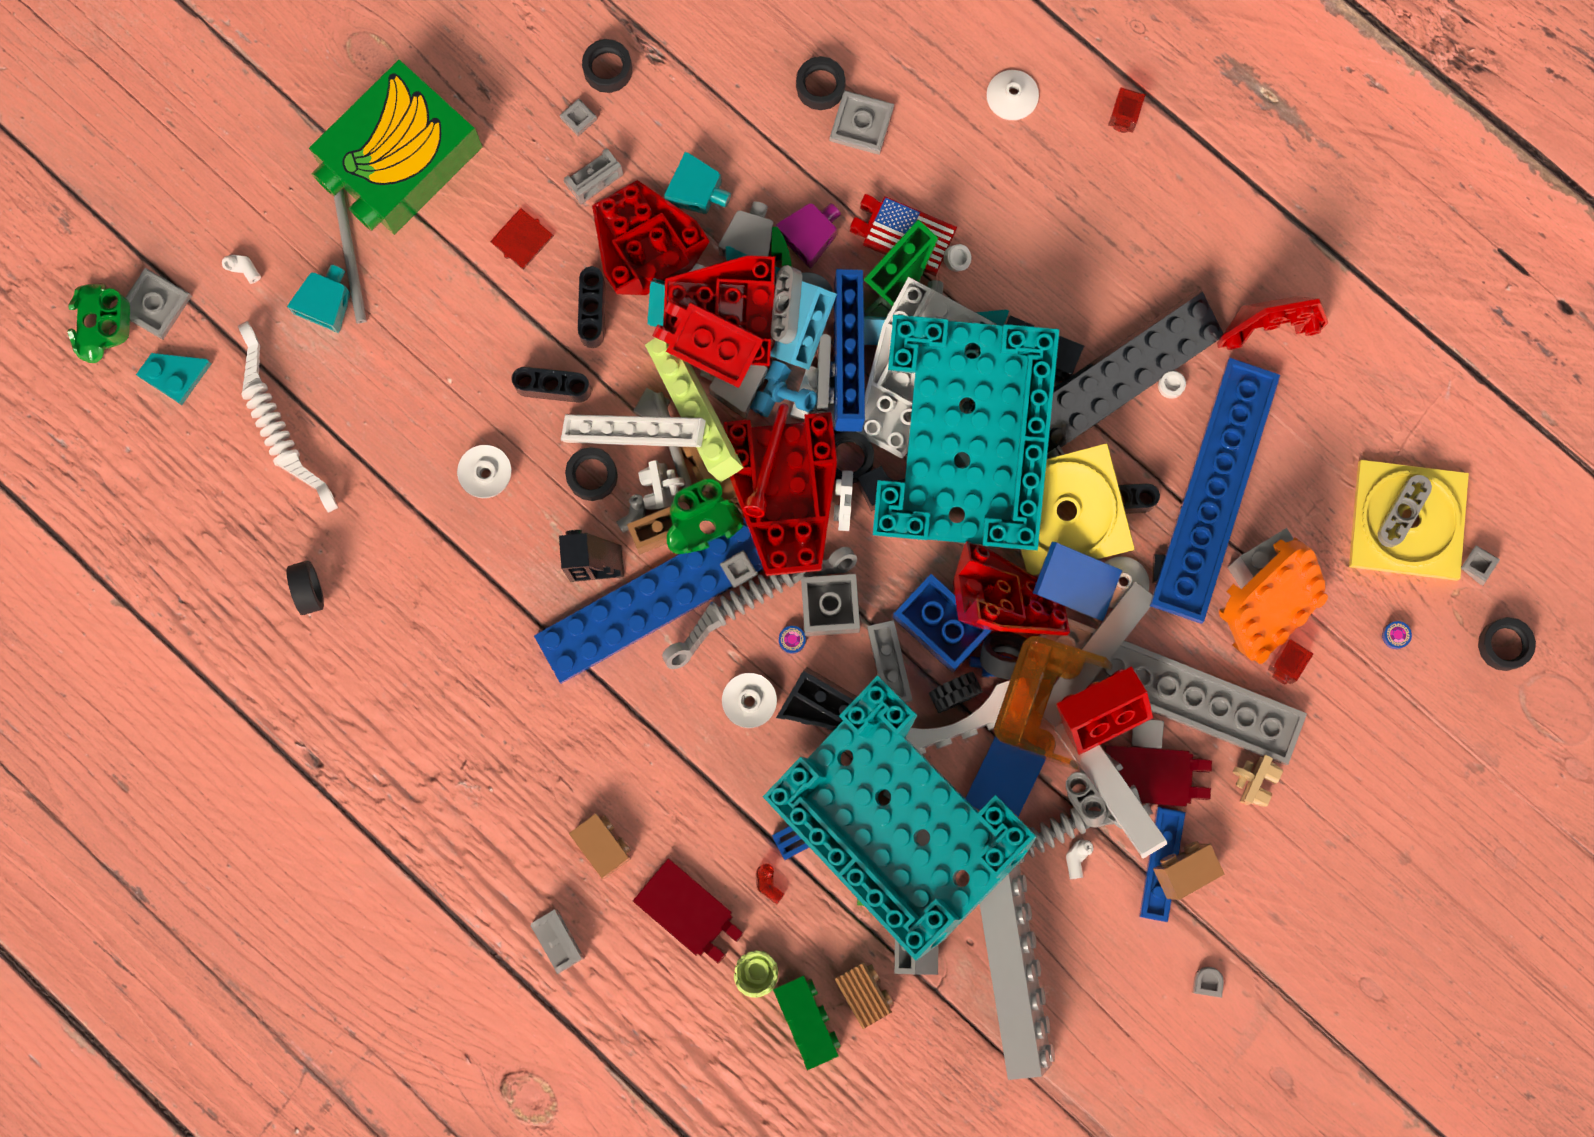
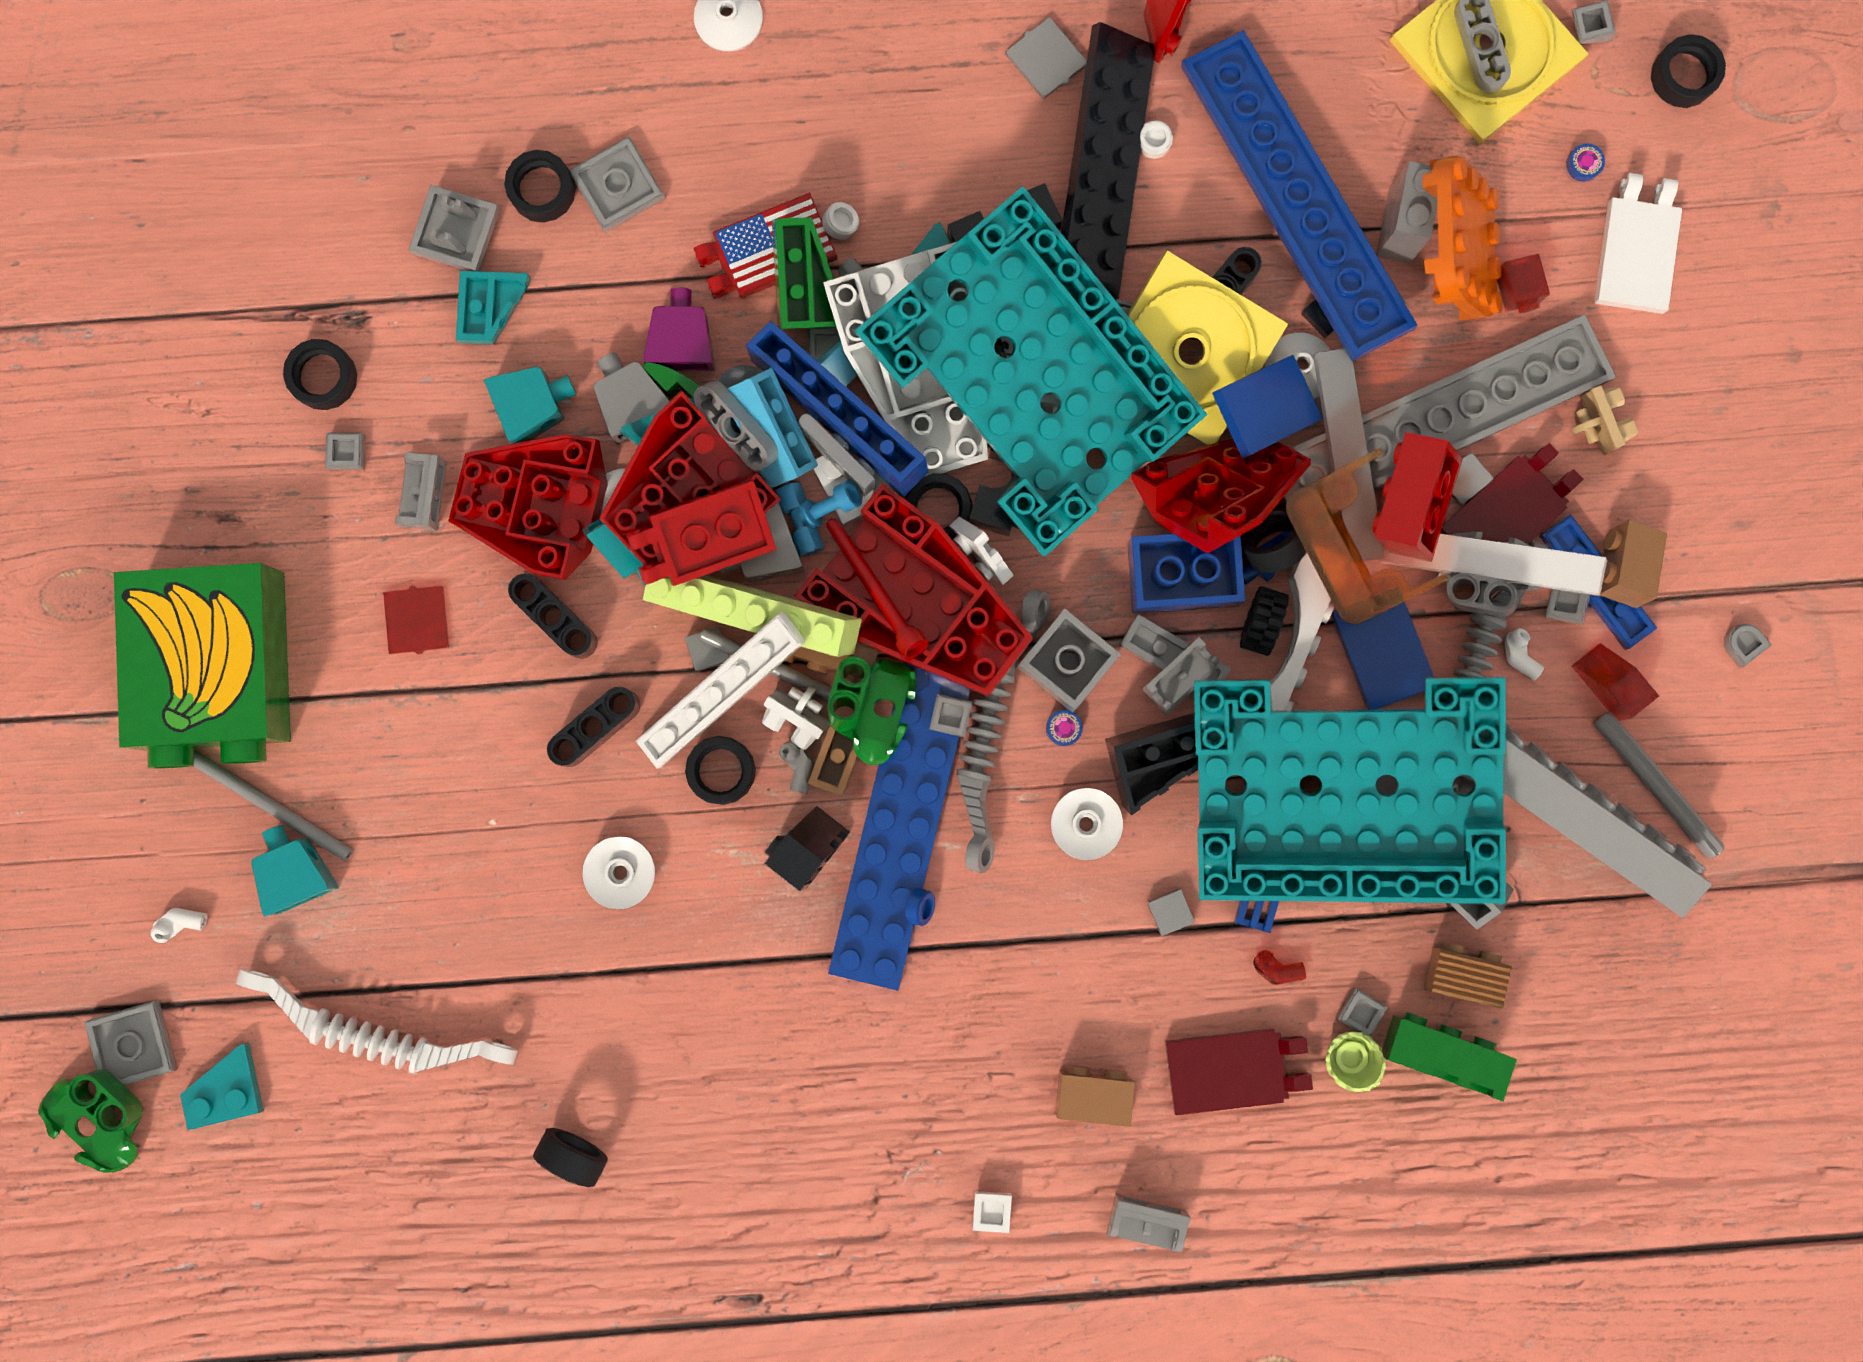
camera: 50 degrees left, 5 degrees up
none -> light grey plate [409,185,500,271]
none -> teal wing [456,271,531,345]
none -> blue tile [905,888,935,926]
none -> white plate [972,1191,1012,1233]
none -> light grey piece [1005,17,1087,100]
none -> light grey hinge [1142,637,1220,715]
none -> light grey tile [1147,889,1195,936]
none -> light grey tile [1336,988,1388,1037]
none -> light grey tile [1546,589,1591,625]
none -> clear red slope [1571,643,1659,721]
none -> white tile [1594,173,1682,314]
none -> light grey axle [1594,712,1725,858]

